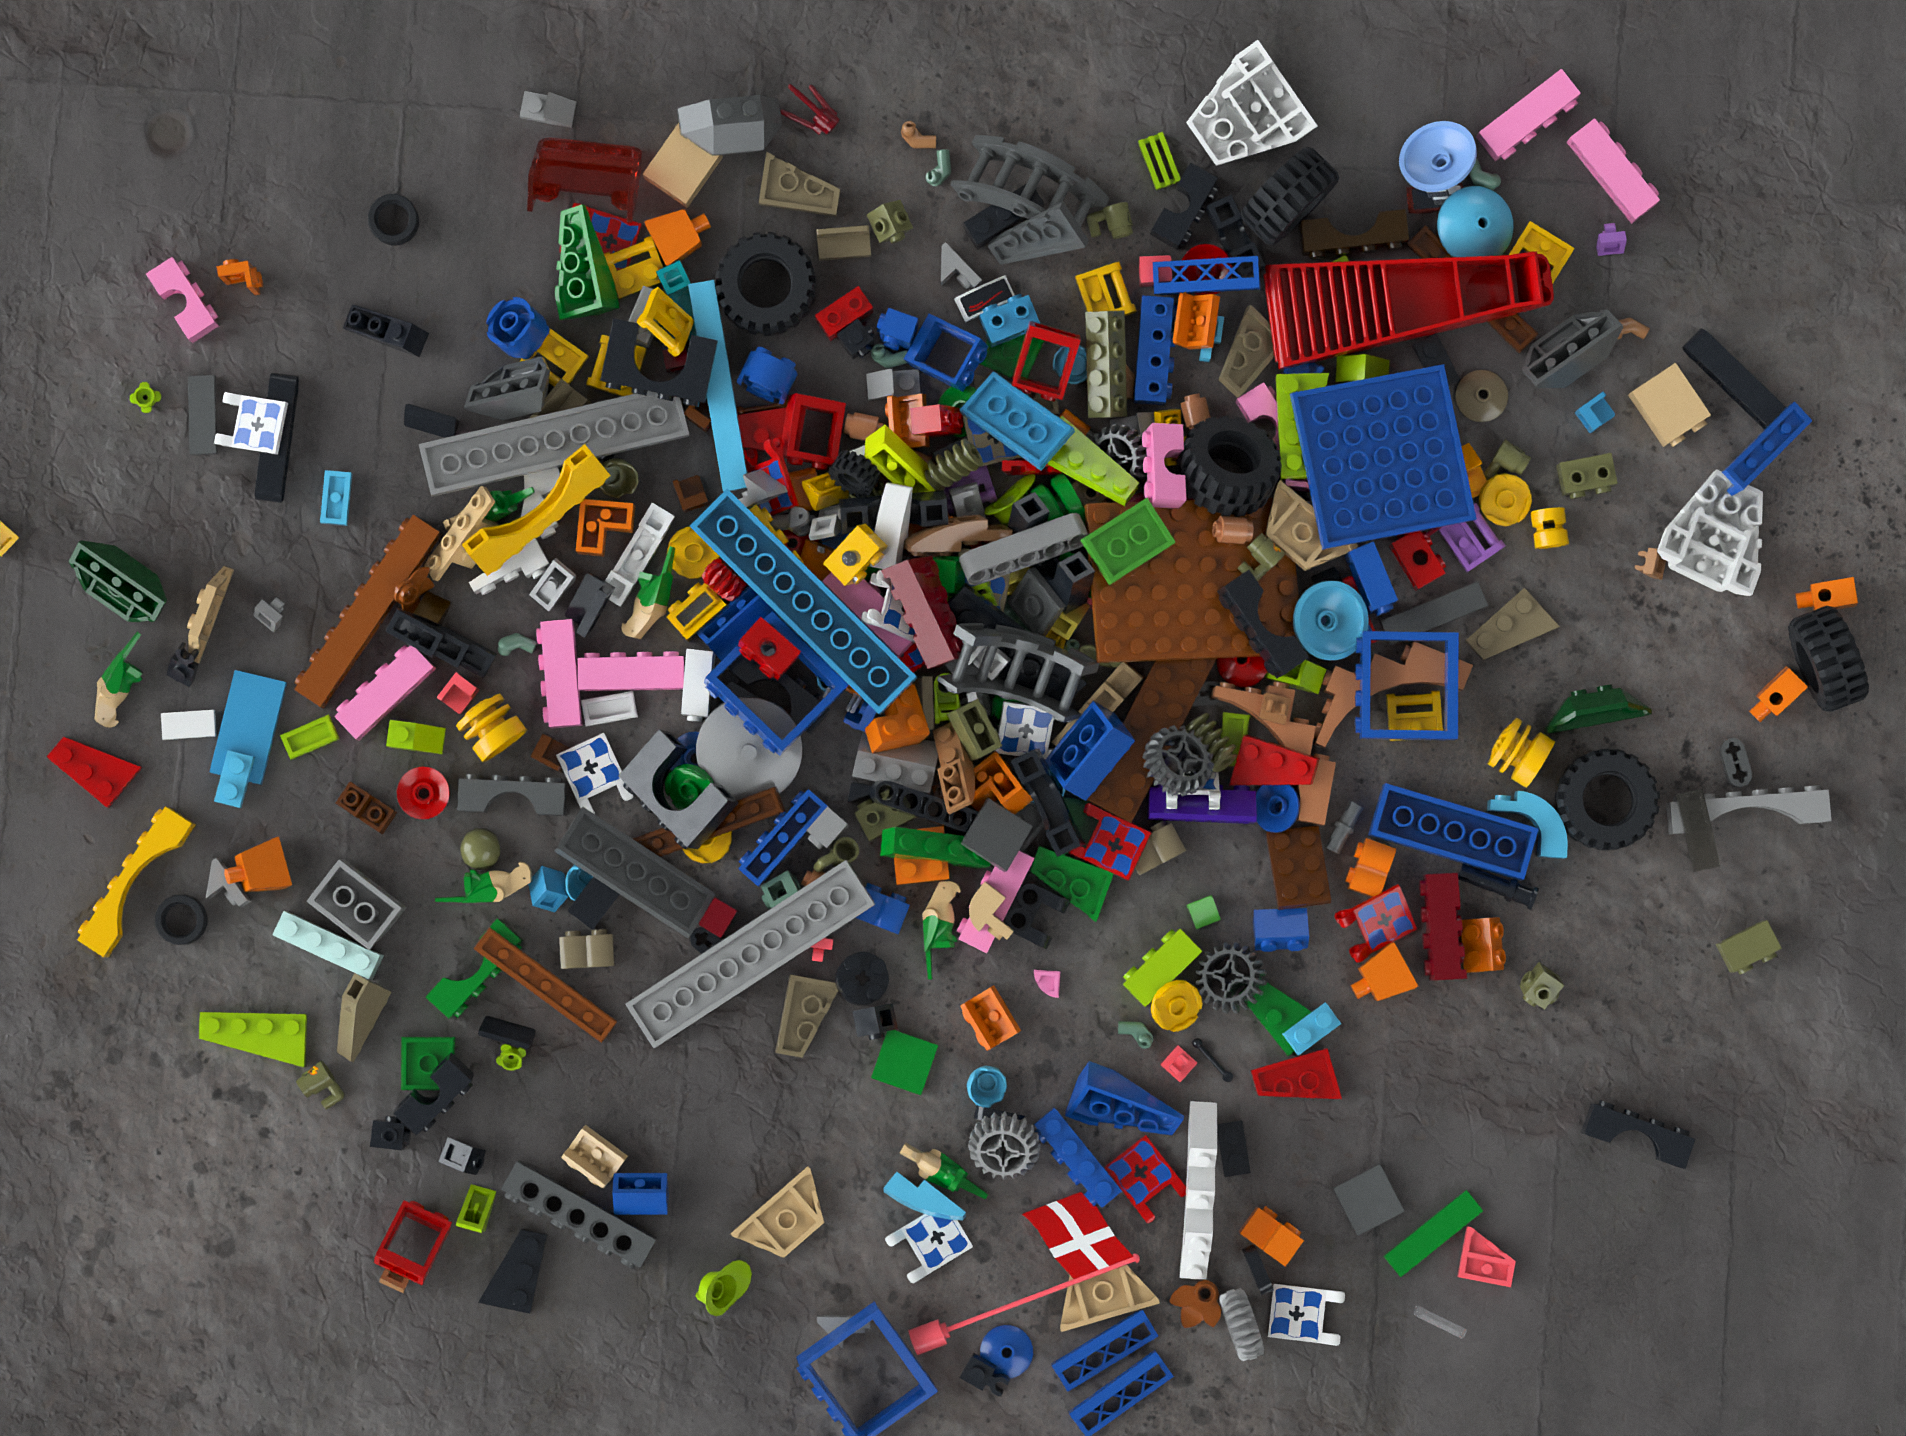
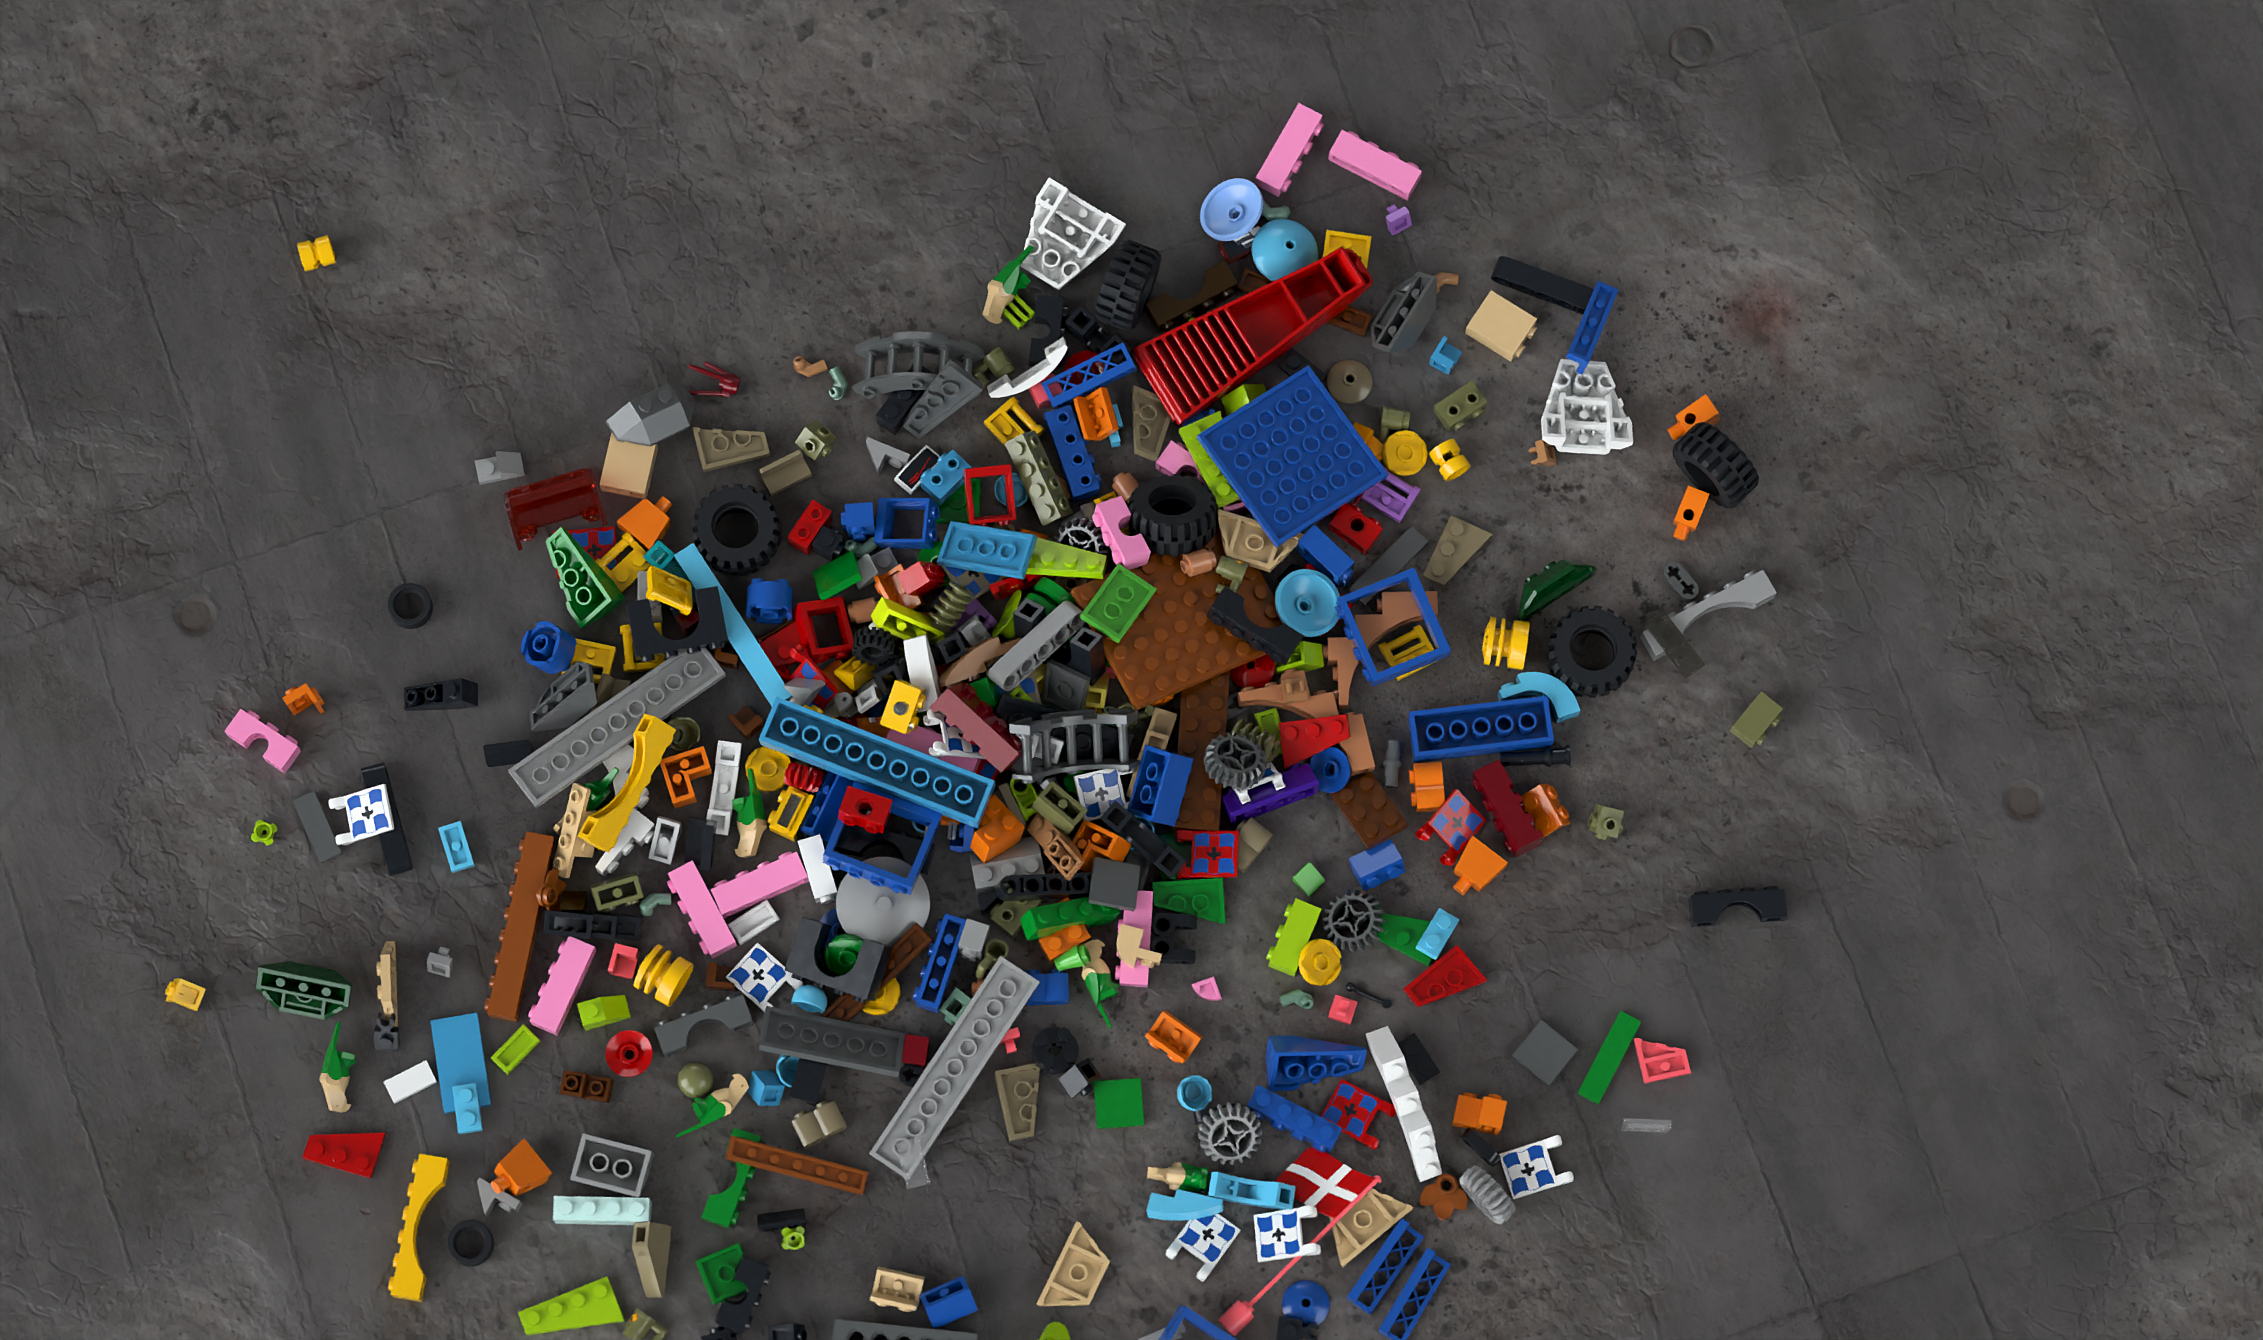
camera: 25 degrees left, 10 degrees down
none -> olive brick [590,872,643,912]
none -> medium azure hair [791,985,827,1014]
none -> green tile [813,550,863,601]
none -> clear tile [896,1137,931,1190]
none -> animal [982,245,1034,324]
none -> white slope [987,337,1068,398]
none -> bright green cone [1054,944,1091,971]
none -> medium azure arch [1208,1172,1296,1210]
none -> white flag [1254,1205,1321,1262]

